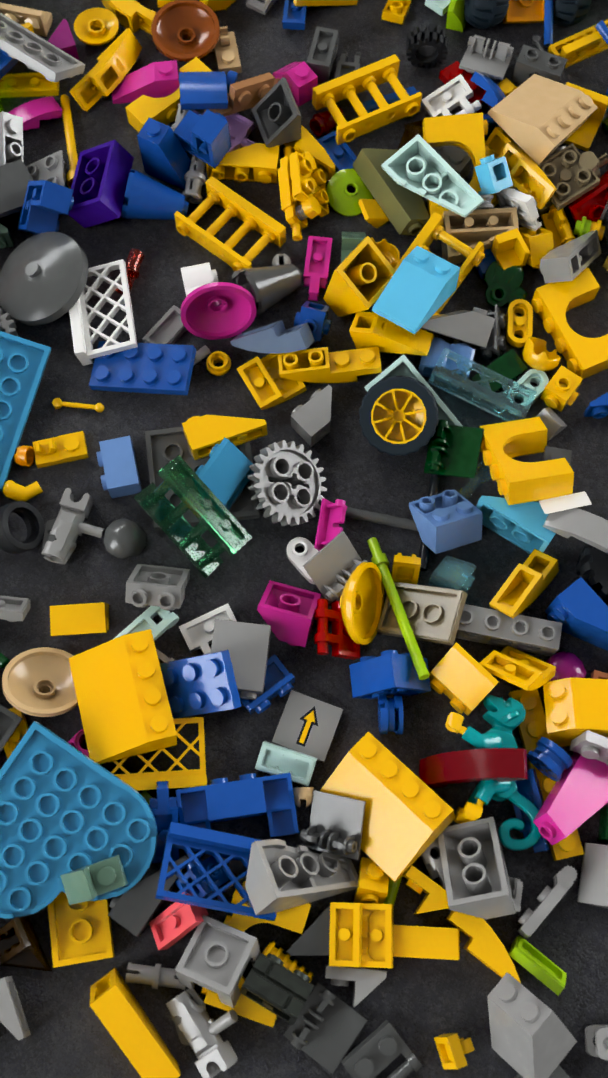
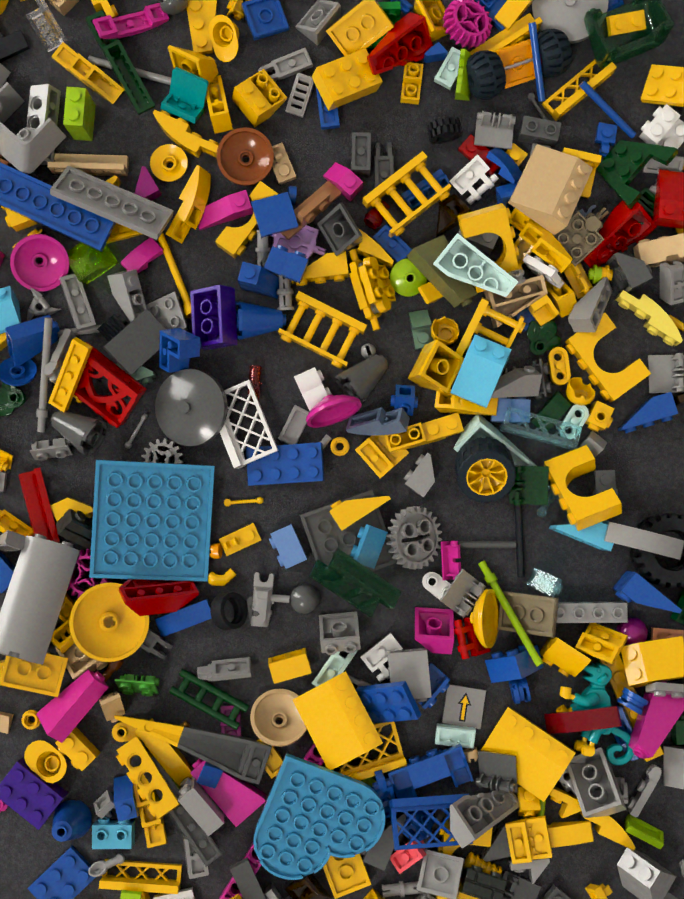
camera: 10 degrees left, 15 degrees up
sand green slope [60,854,128,905] -> none
dark pink hinge [303,236,333,301] -> none
yellow tile [391,553,421,584] -> none
medium blue slope [409,489,483,554] -> none
medium azure brick [474,154,513,195] -> none
yellow slope [489,549,559,618] -> none
white sticker [539,491,592,514] -> none

